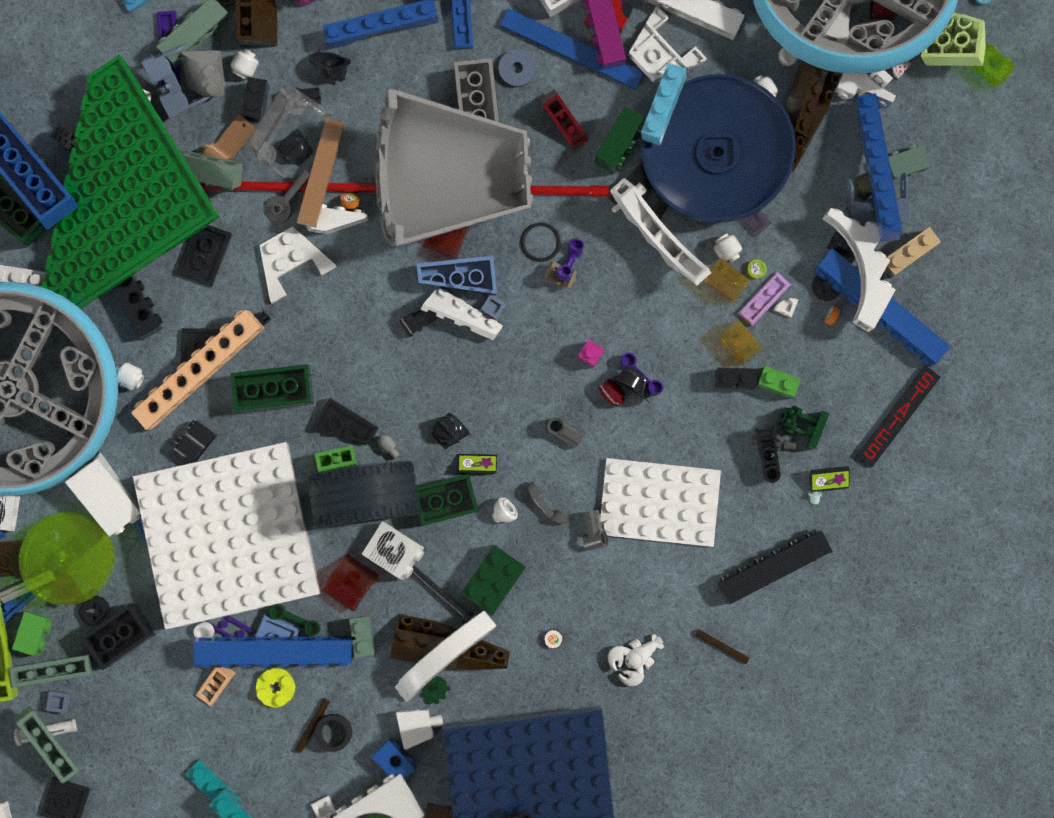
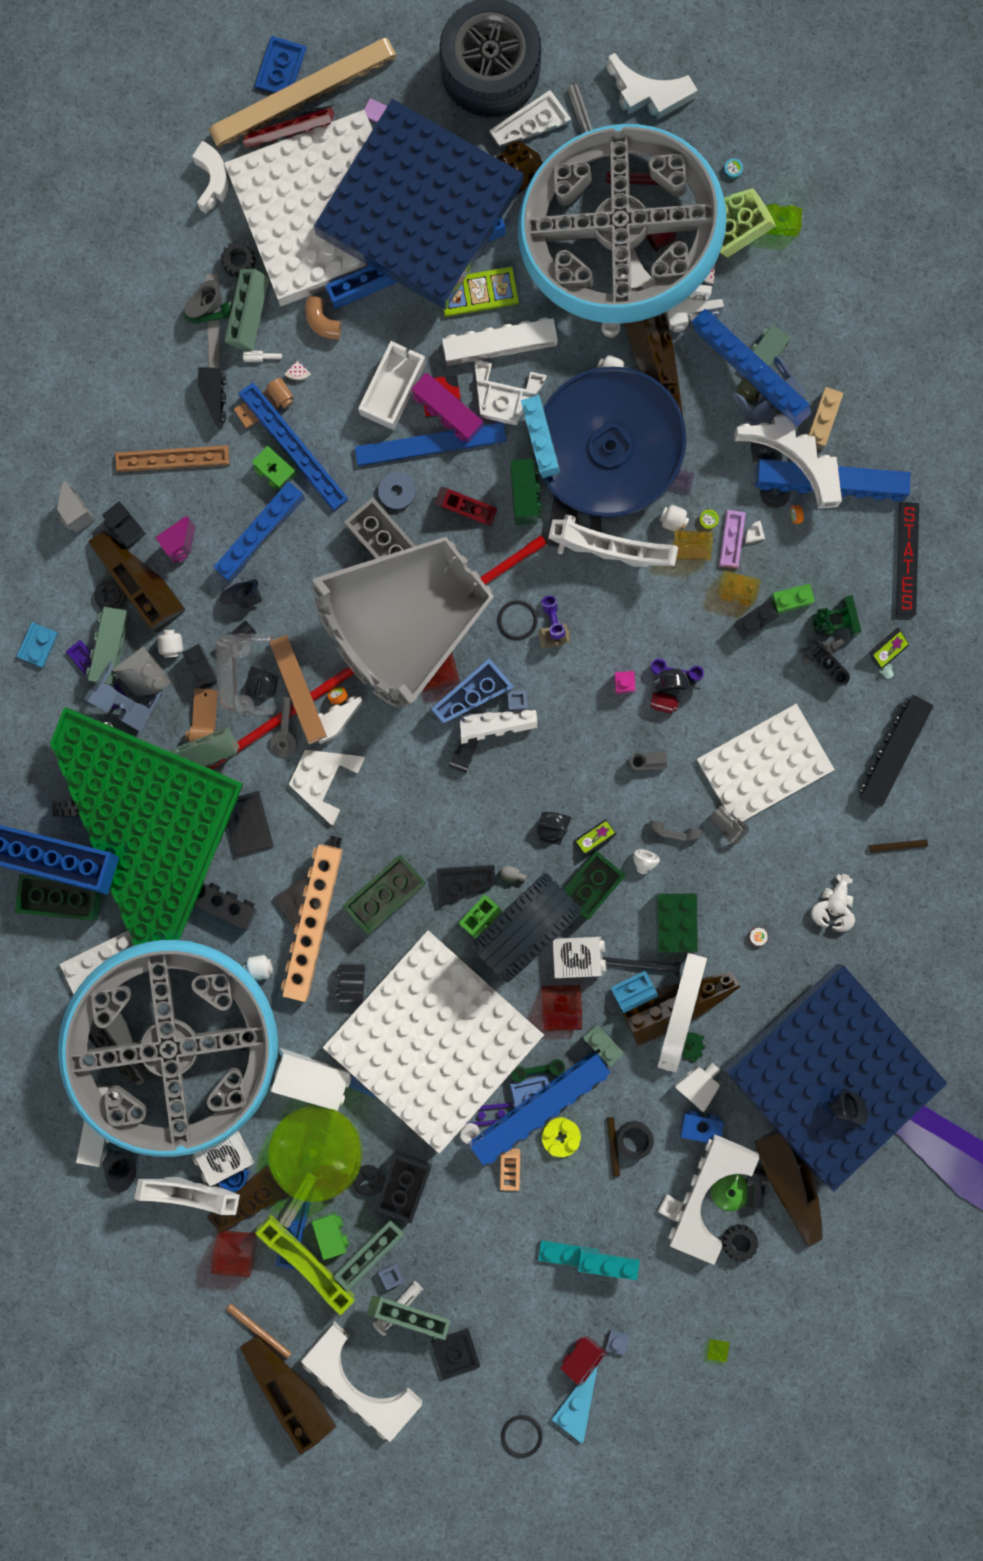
camera: 30 degrees left, 0 degrees up
none -> dark azure plate [611,971,658,1013]

